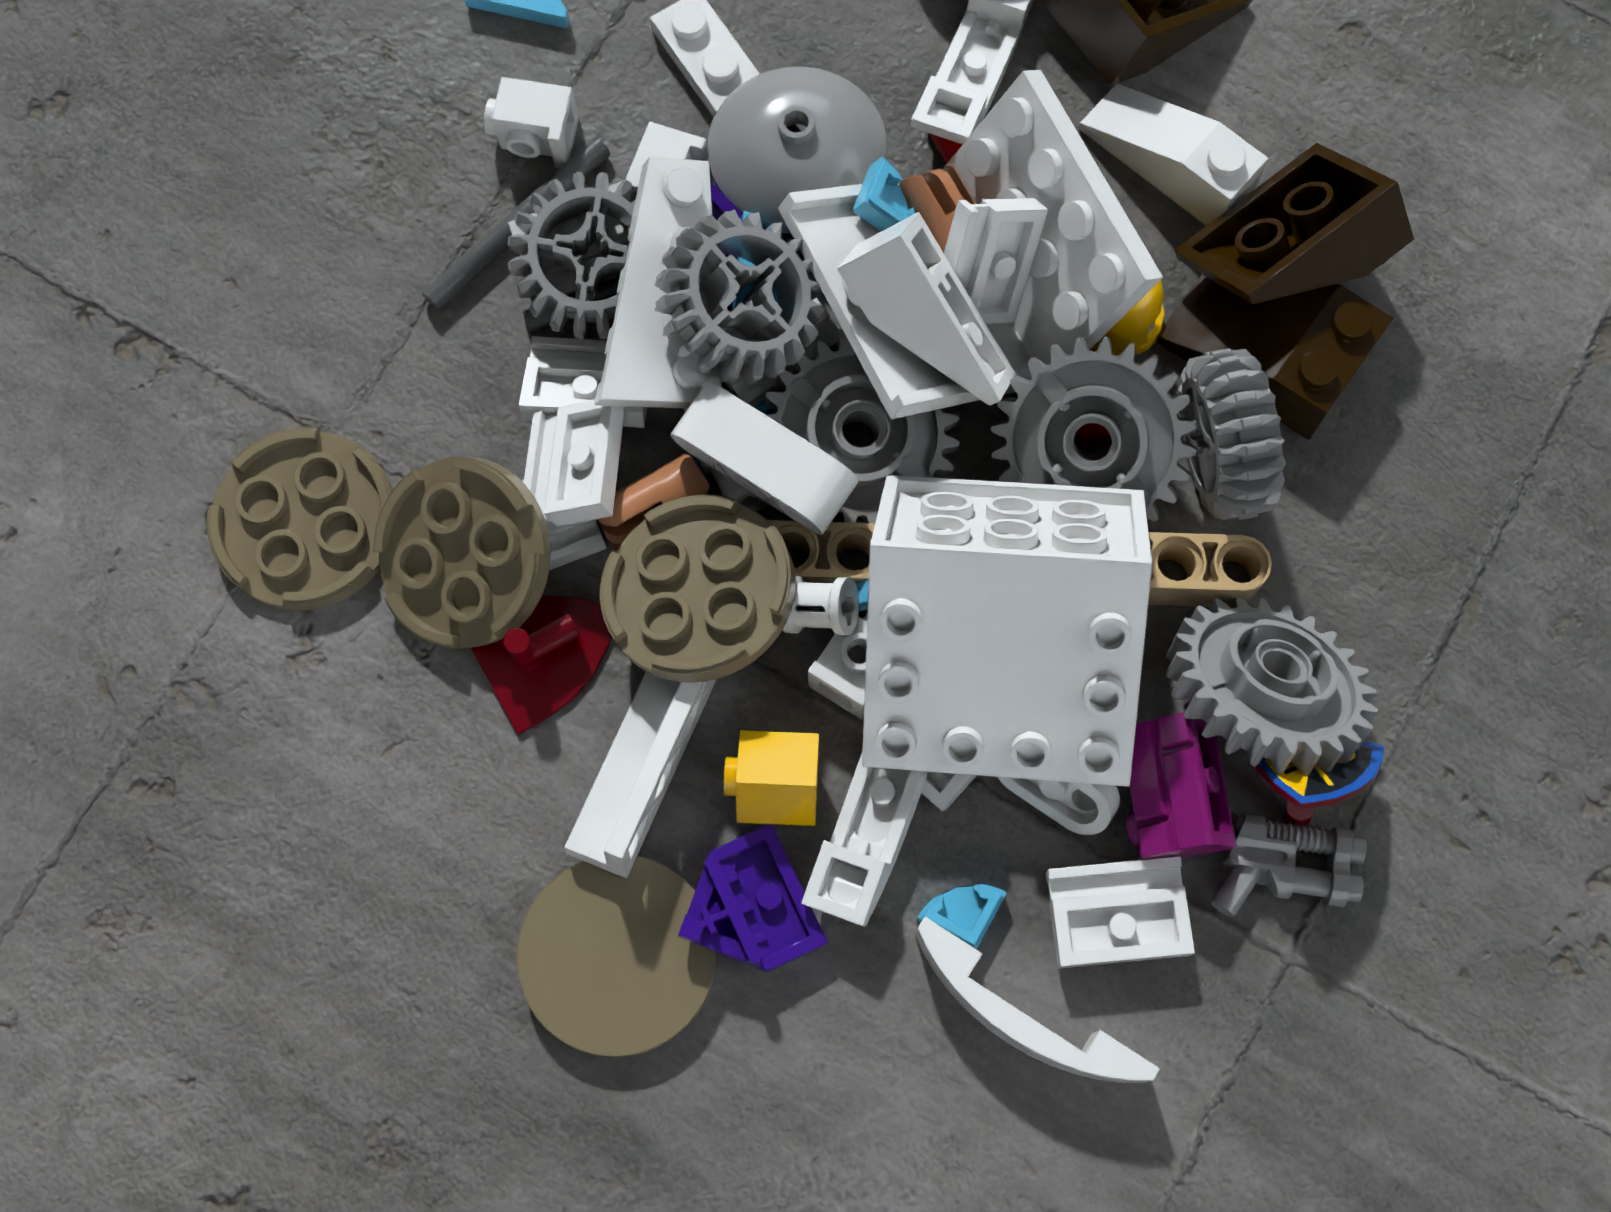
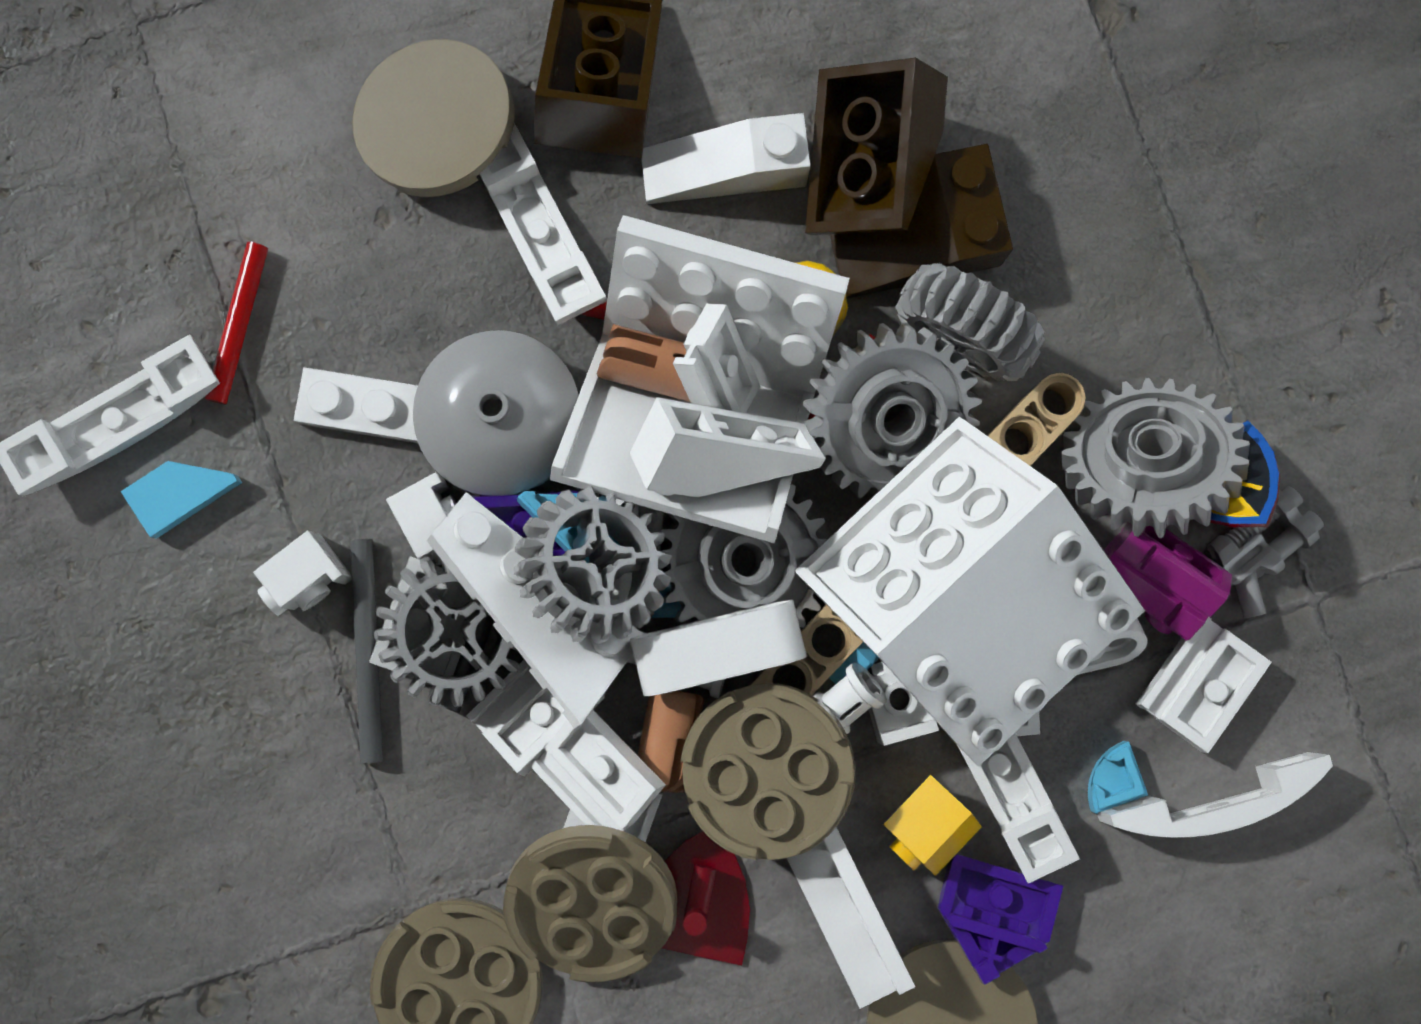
camera: 55 degrees left, 10 degrees up
medium azure tile [852,156,915,231] -> none

